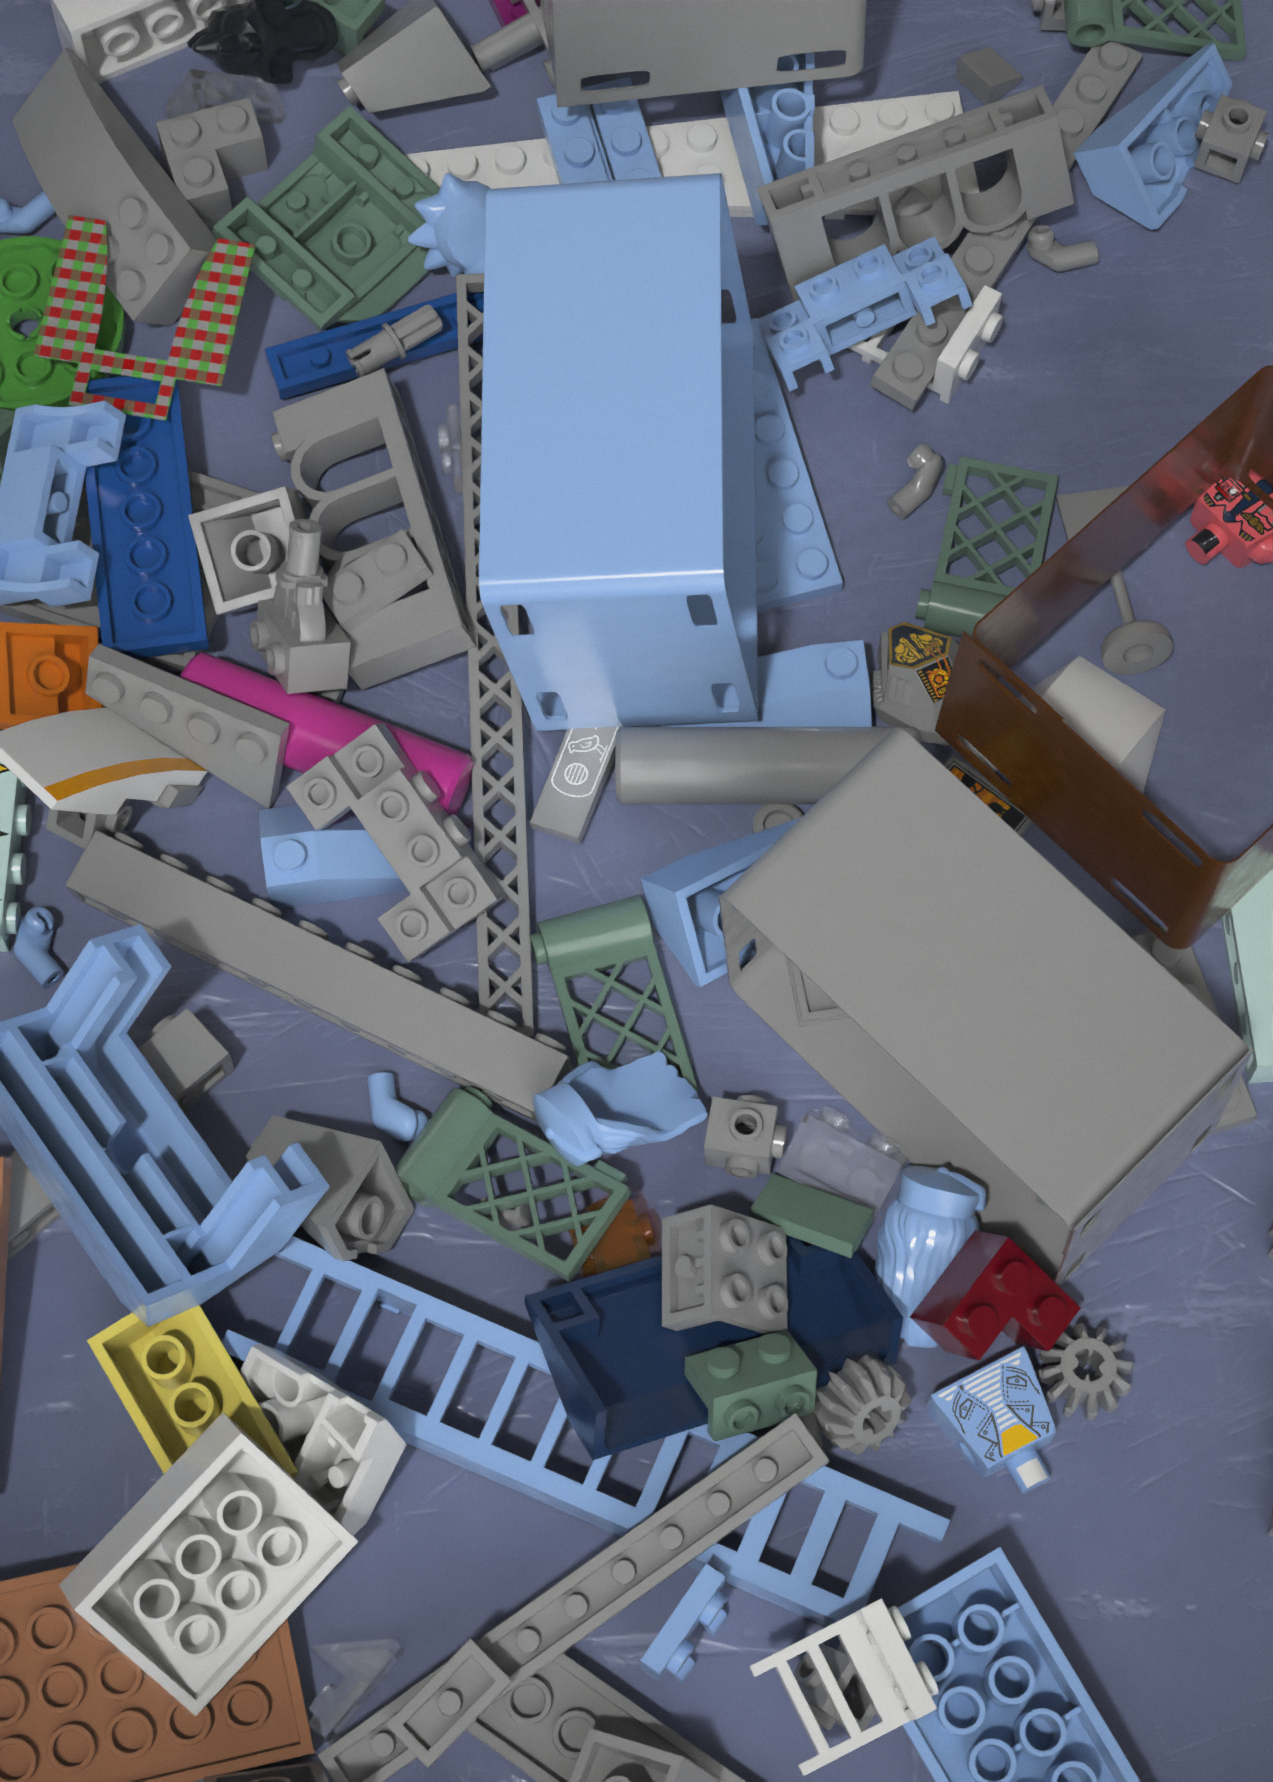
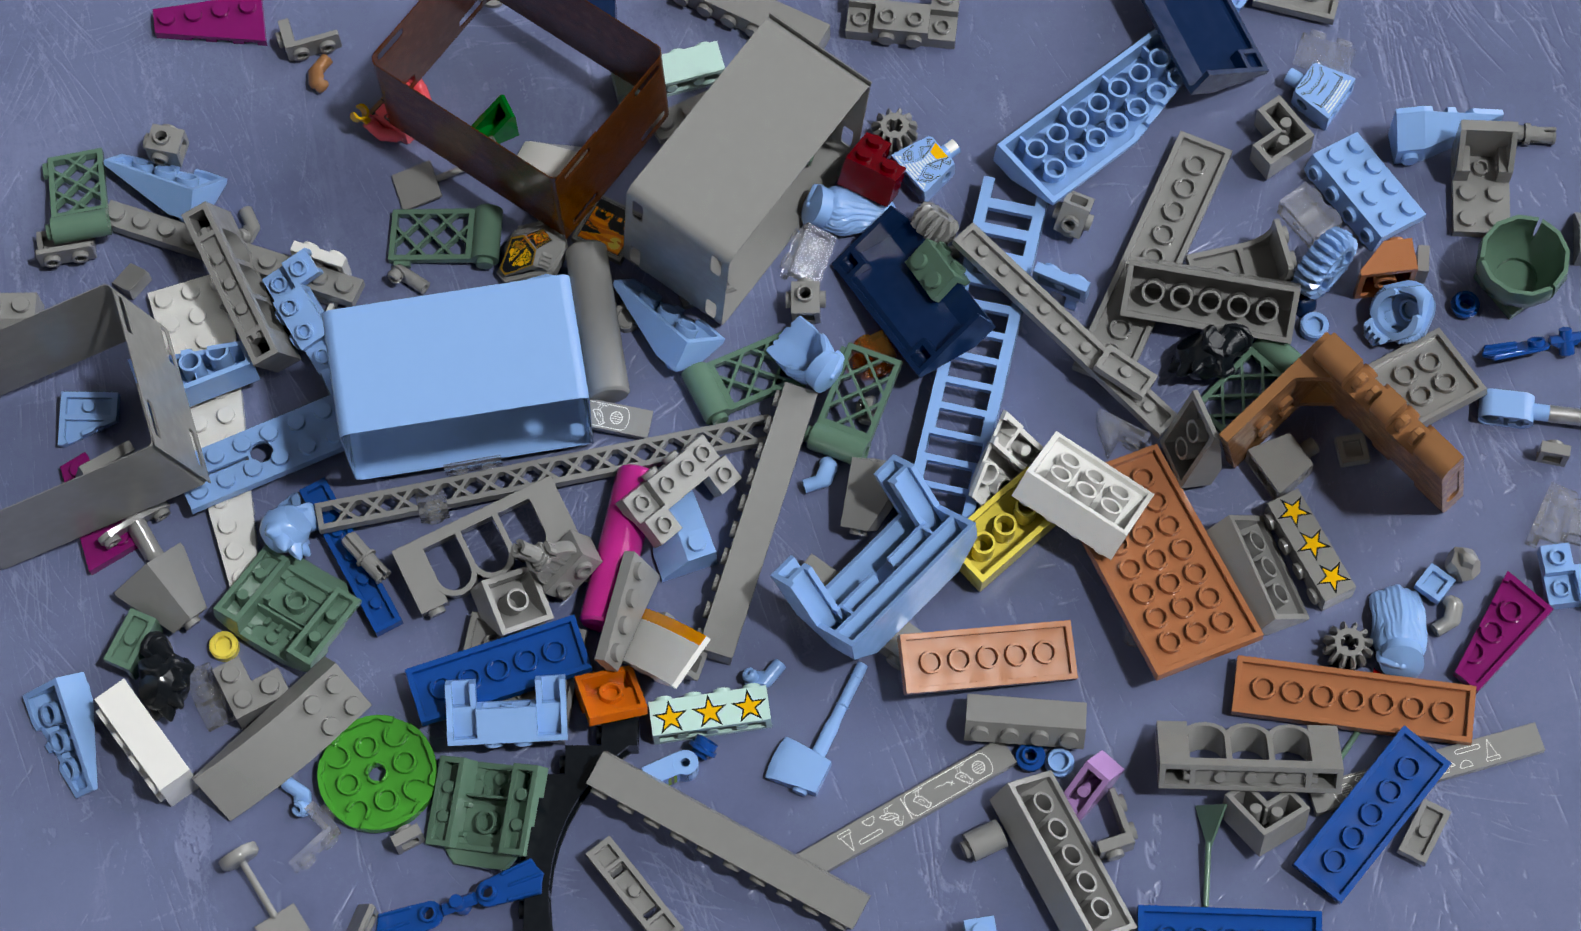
camera: 95 degrees left, 0 degrees up
piece [33,215,256,421] -> none
light grey plate [322,529,433,633] -> none
light grey bracket [662,1204,788,1334] -> none
white plate [749,1598,939,1776] -> none
sand green tile [750,1174,874,1258] -> none
none -> light yellow tile [209,631,240,662]
none -> green slope [471,95,519,144]

